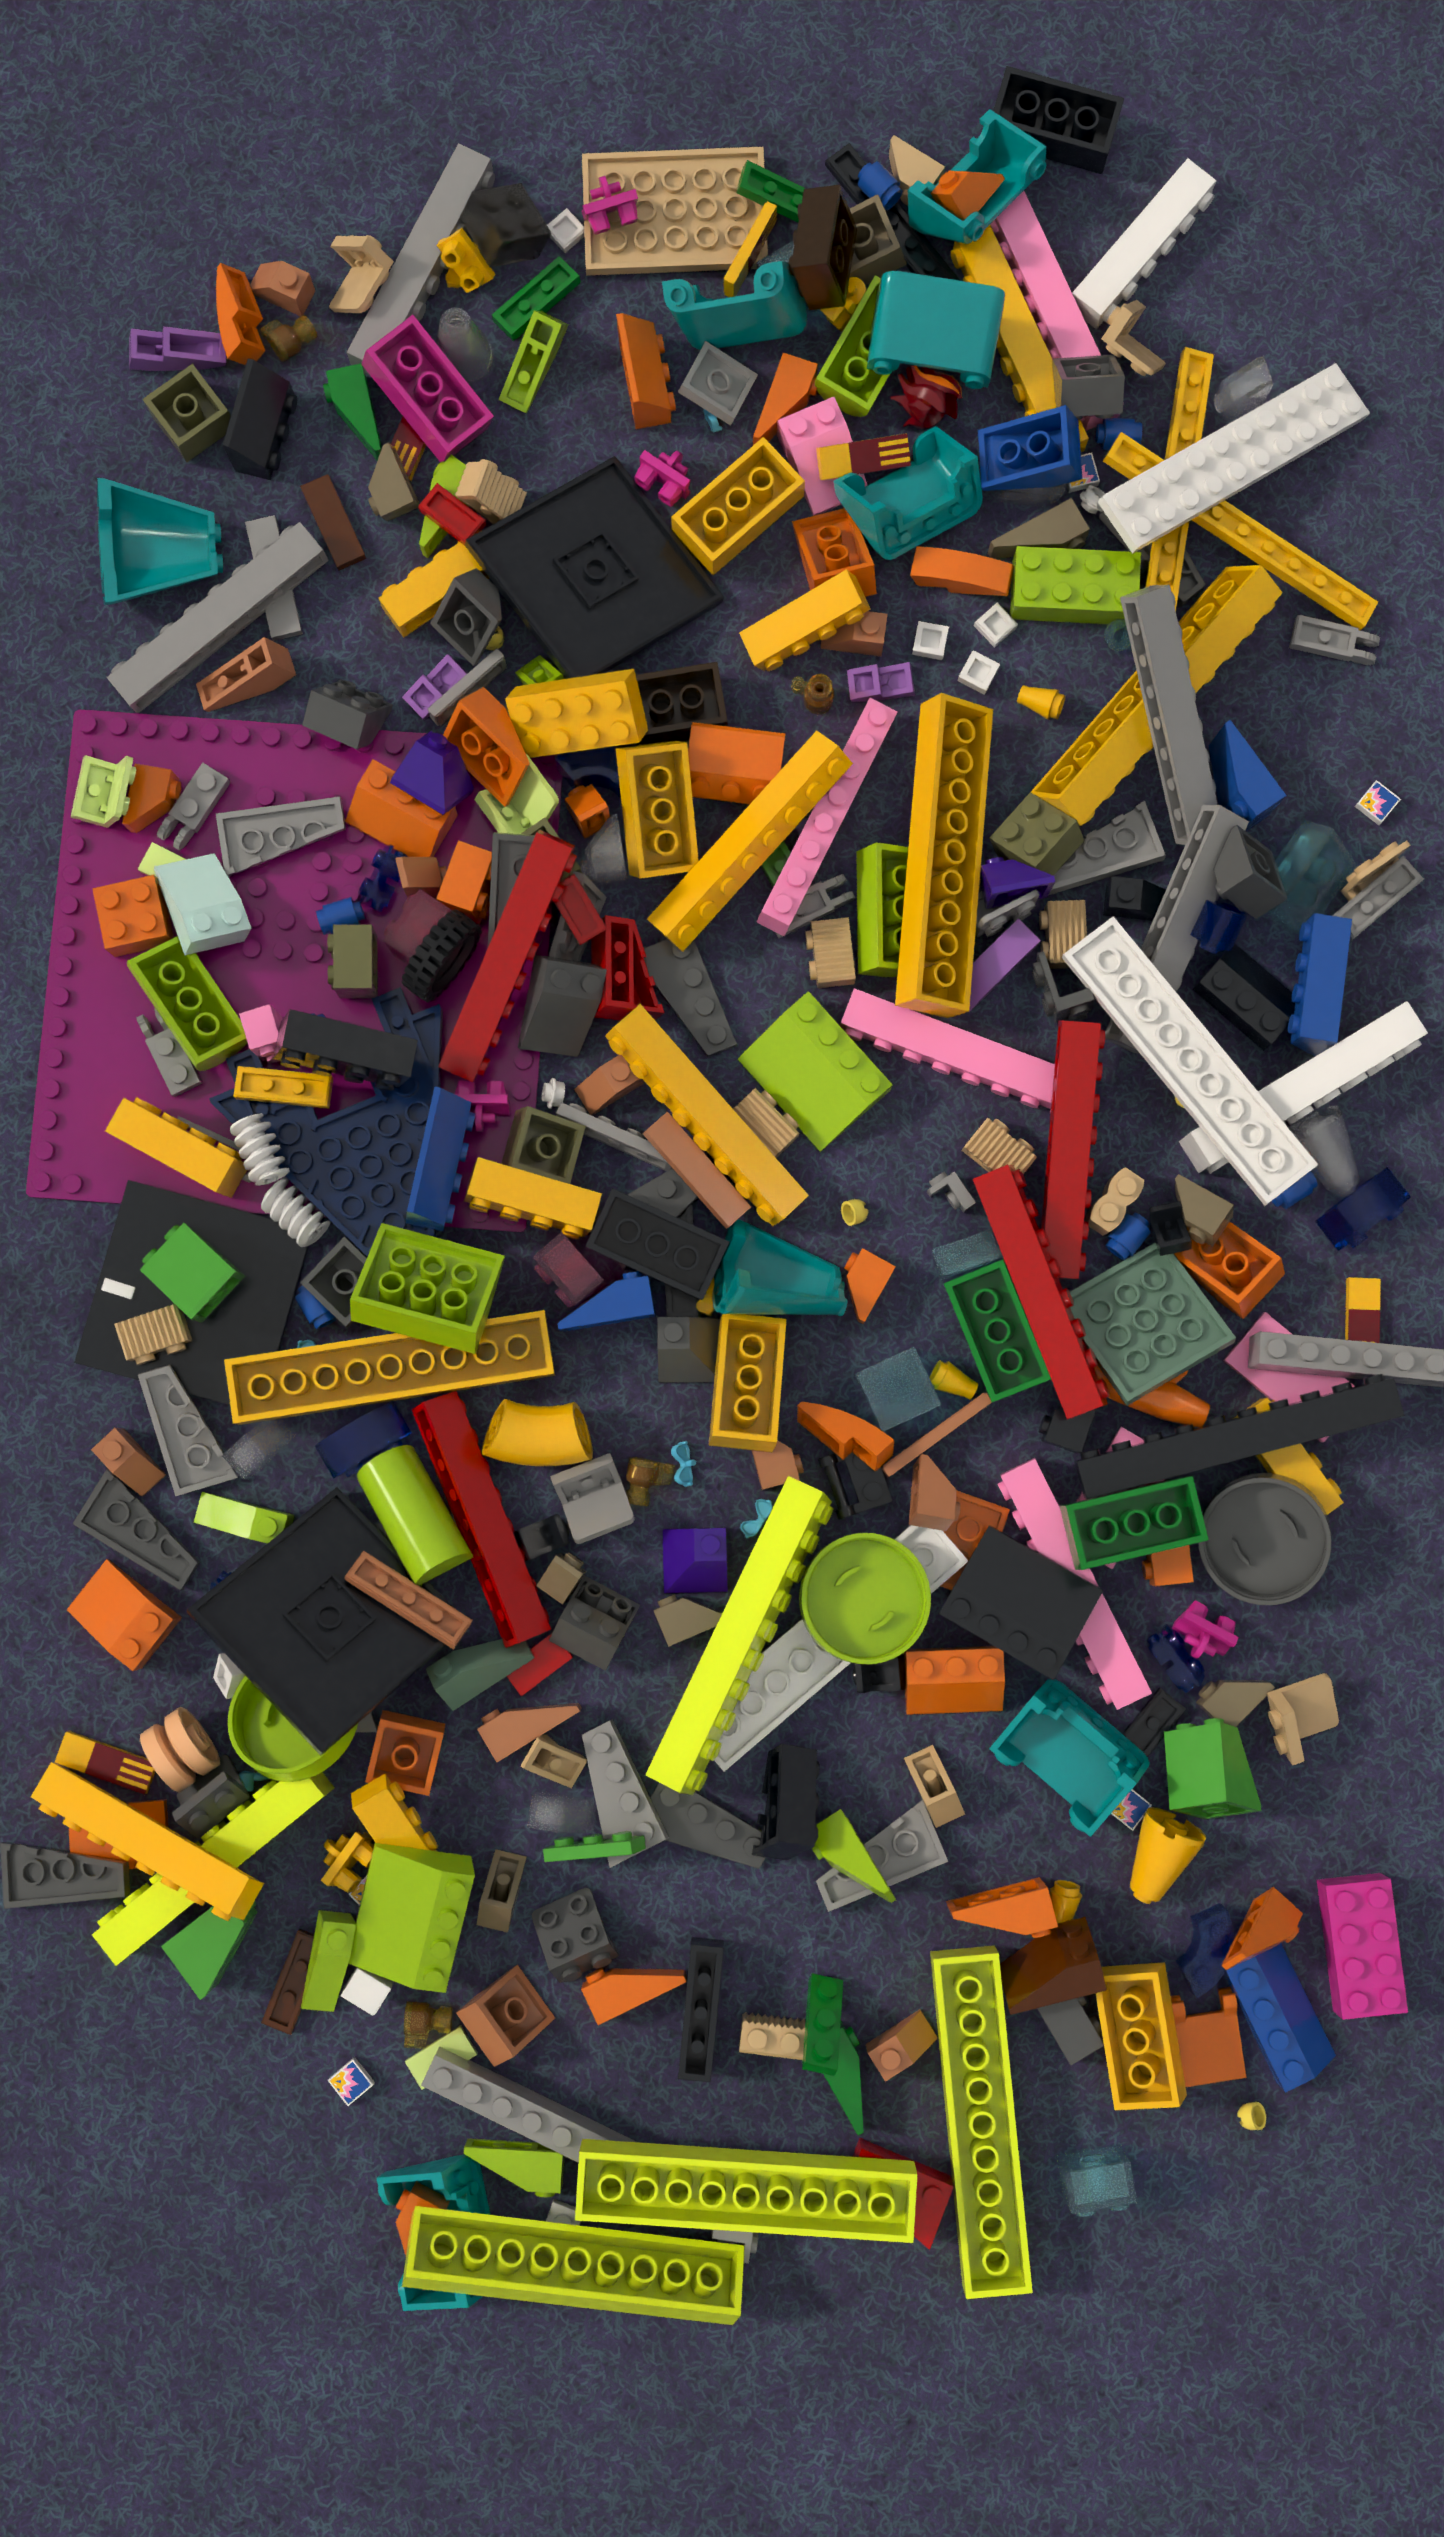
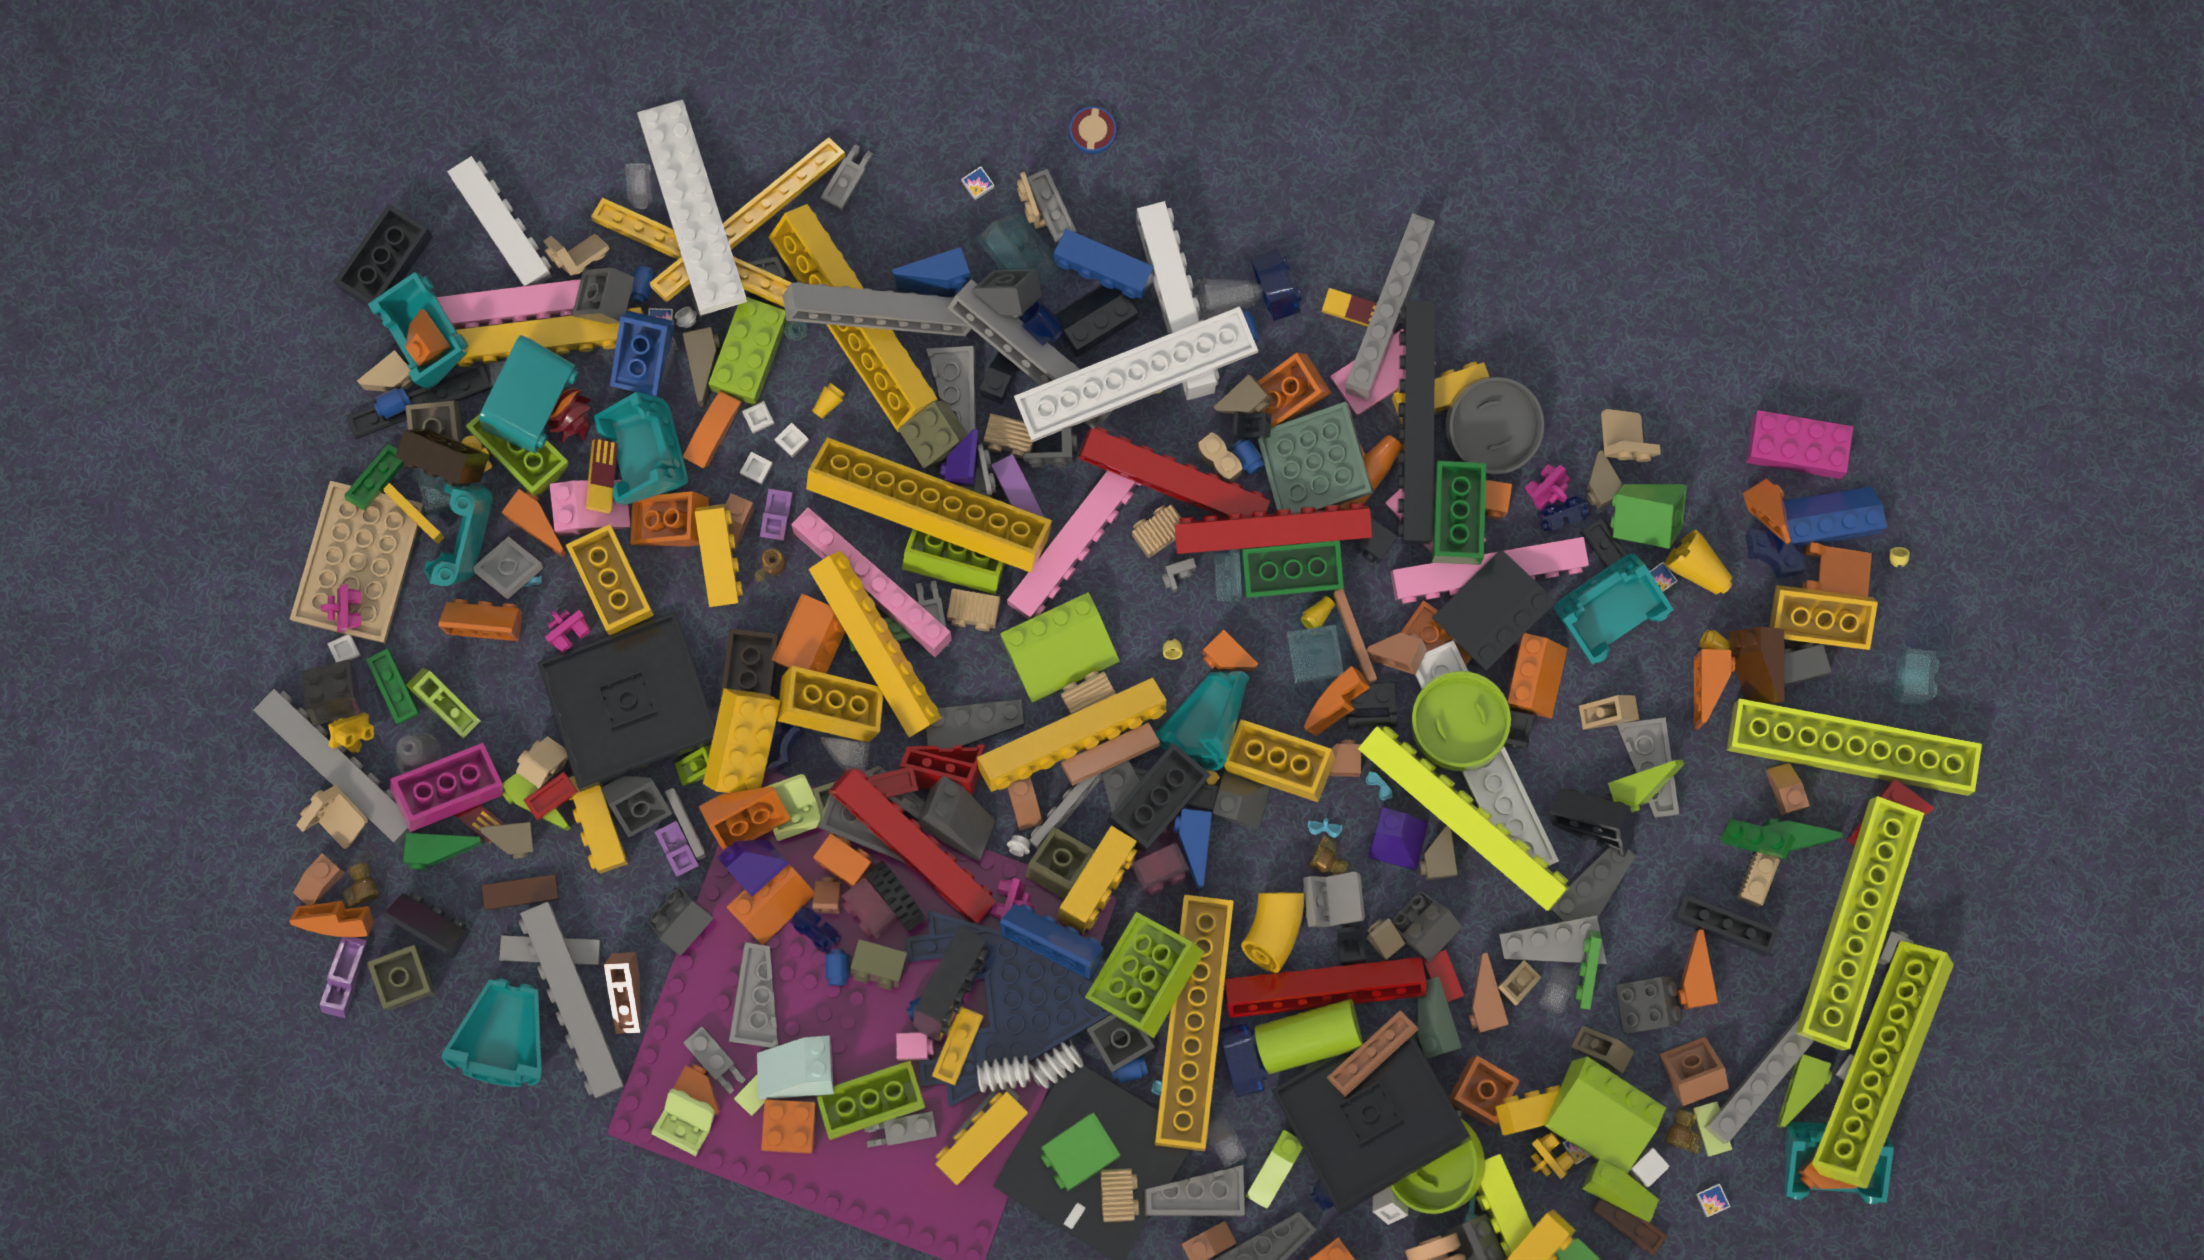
camera: 80 degrees left, 5 degrees down
orange slope [564,784,611,839] -> none

